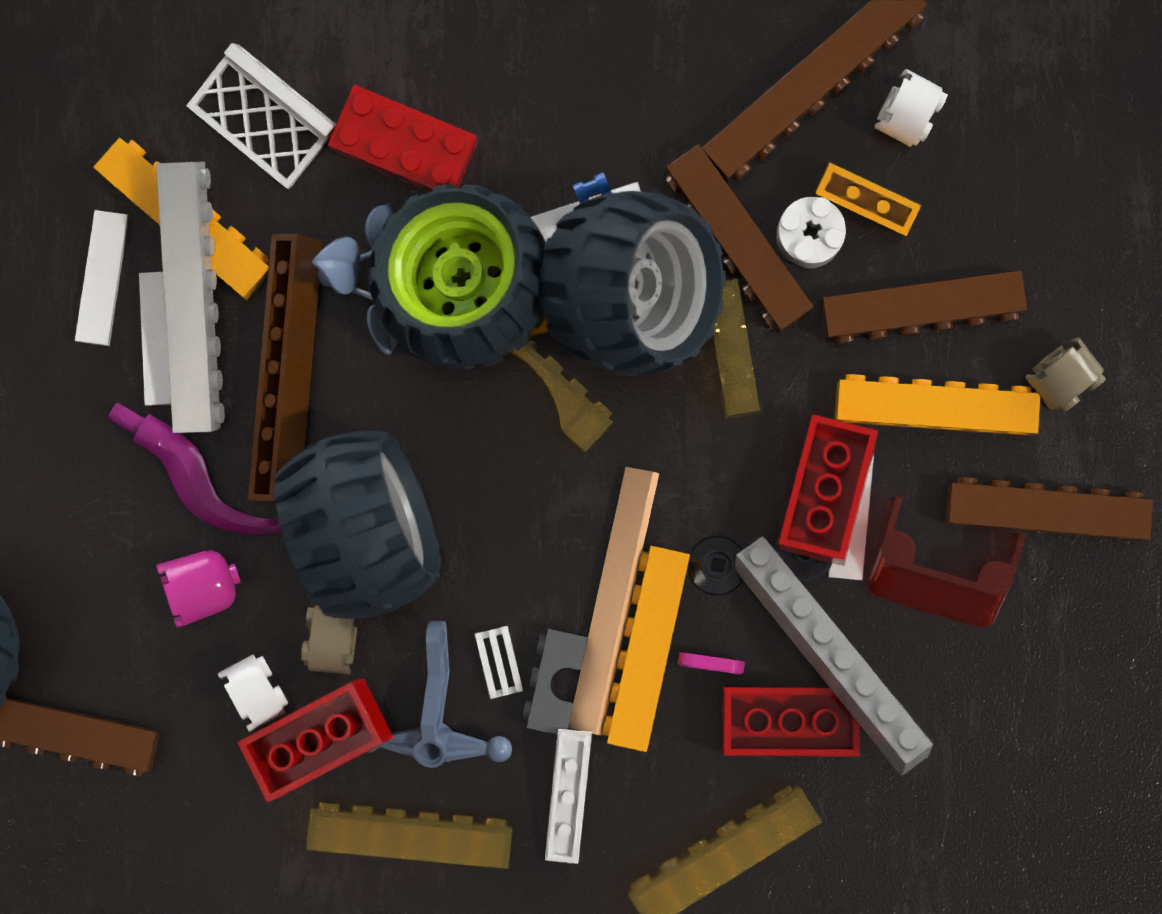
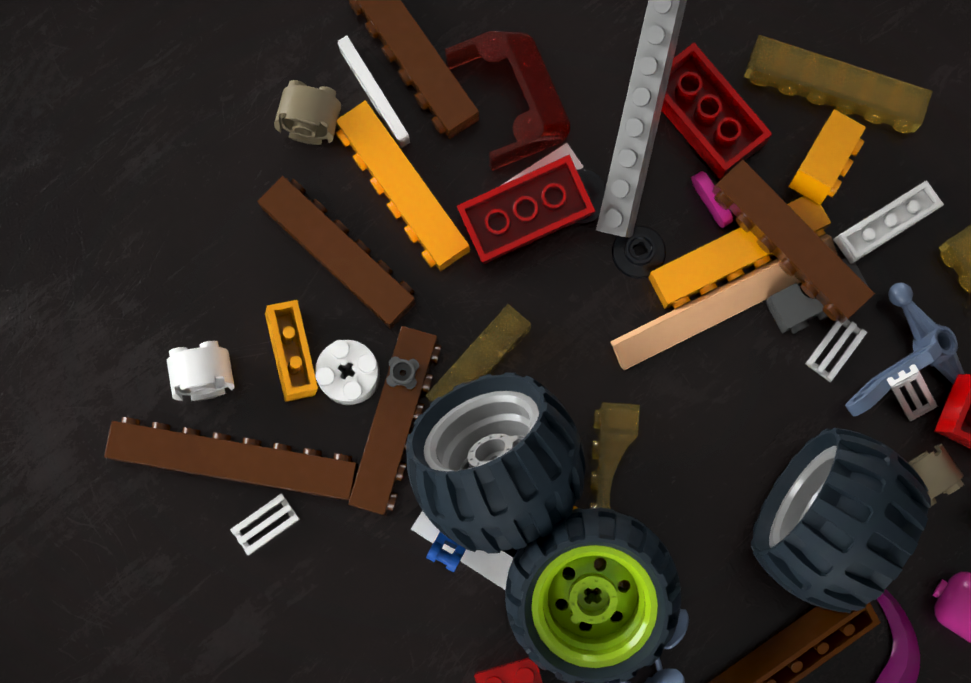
camera: 125 degrees left, 5 degrees down
none -> white tile [230,494,300,555]
none -> white tile [338,36,410,148]
none -> dark grey plate [386,356,419,389]
none -> reddish brown brick [712,160,875,324]
none -> light orange brick [788,109,866,205]
none -> white tile [886,364,938,421]

